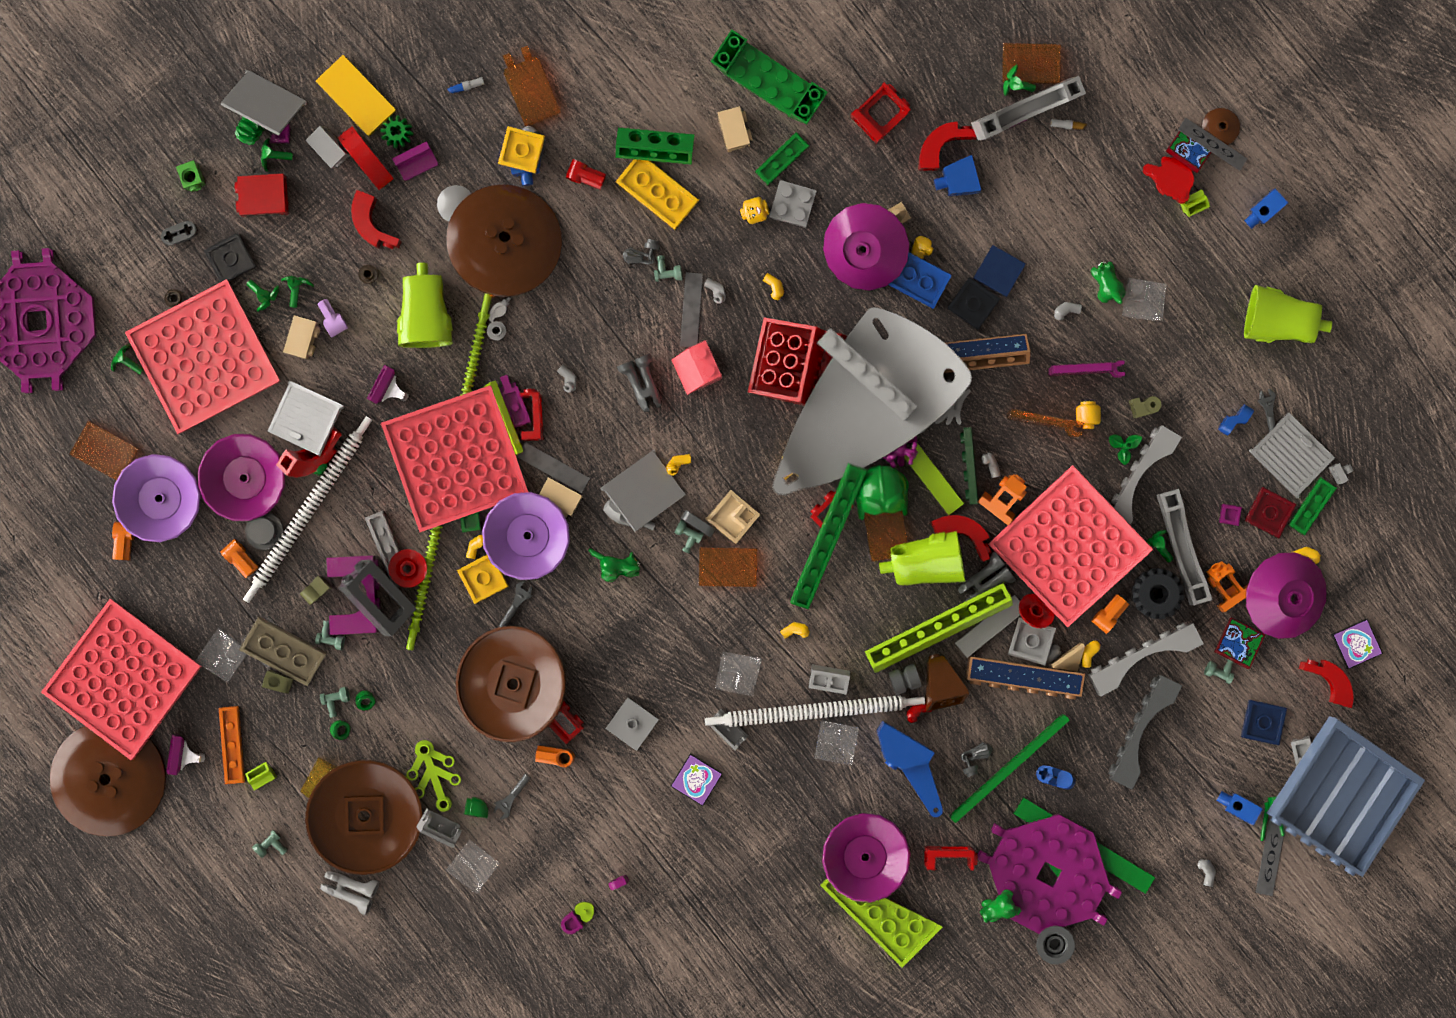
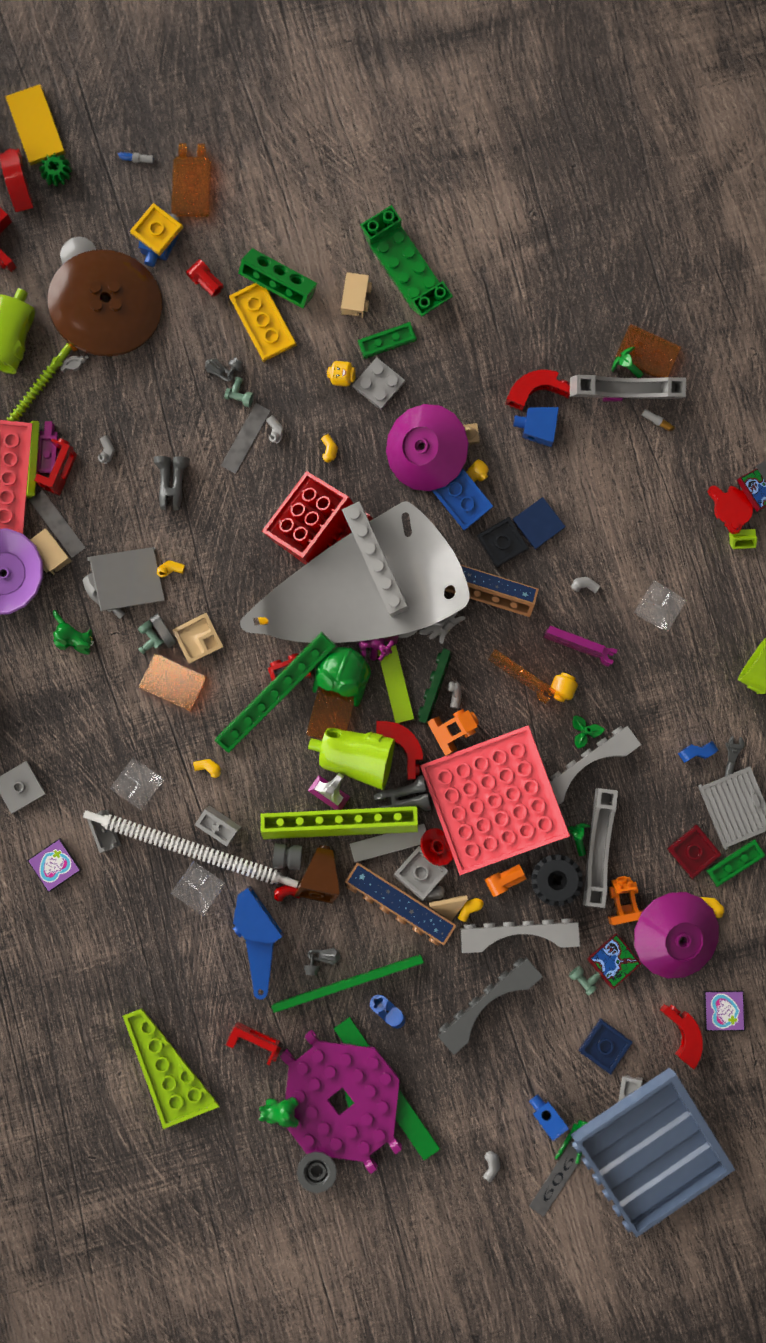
camera: 20 degrees right, 5 degrees down
magenta panel [392,141,438,181] -> none
light grey plate [487,321,506,340] -> none
coral slope [672,341,722,395] -> none
magenta dish [822,813,910,902] -> none
red window [850,82,911,144] -> none
green animal [1091,262,1126,304] -> none
olive leg [1129,396,1161,419] -> none
magenta tile [1219,504,1242,526] -> none
none -> piece [308,773,350,810]

